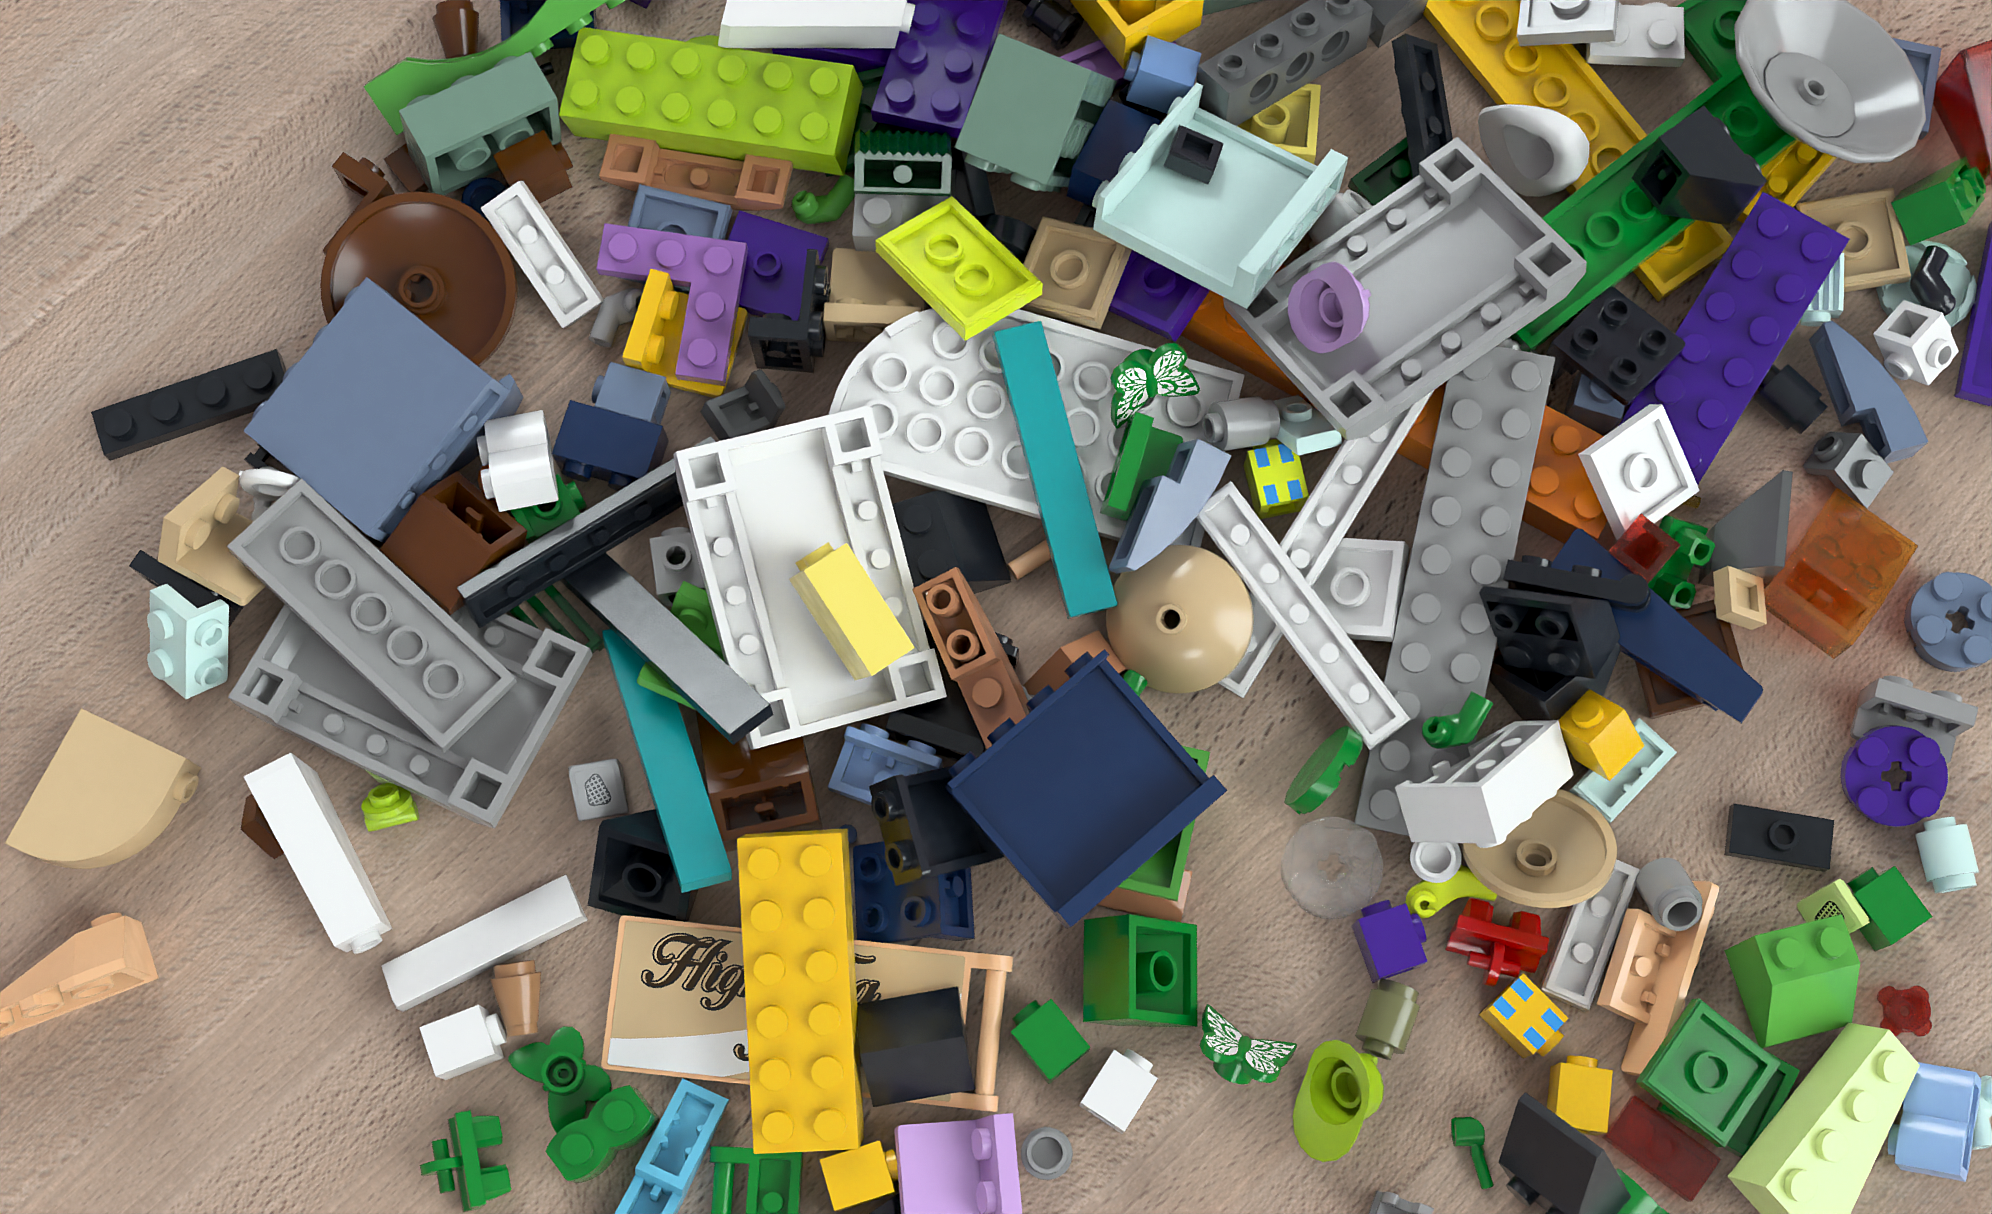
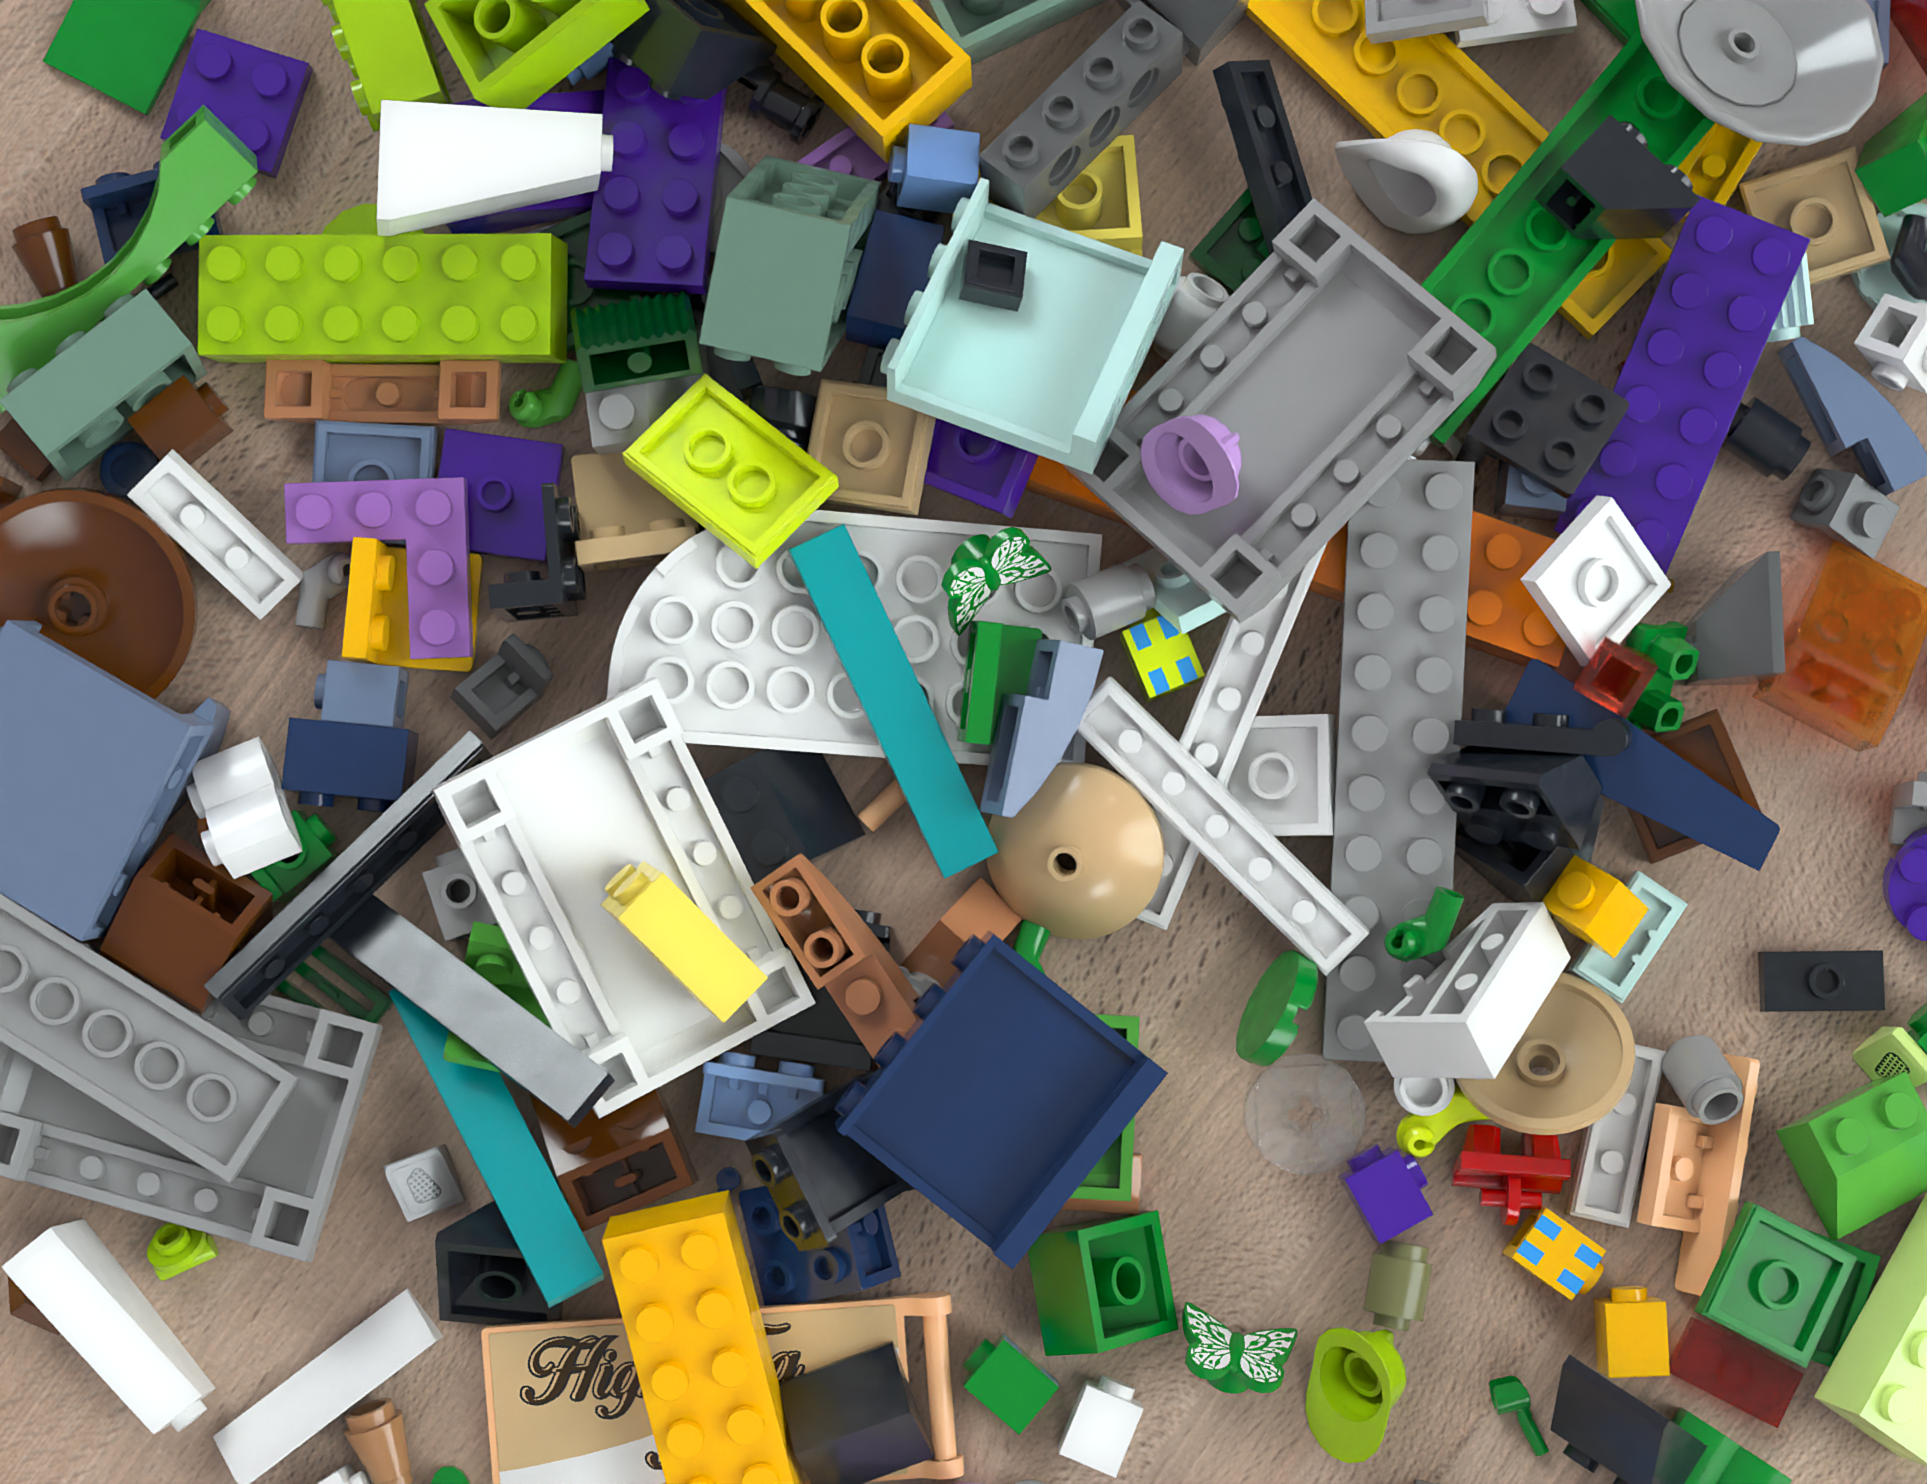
camera: 10 degrees left, 10 degrees up
tan plate [1713,566,1767,630] -> none

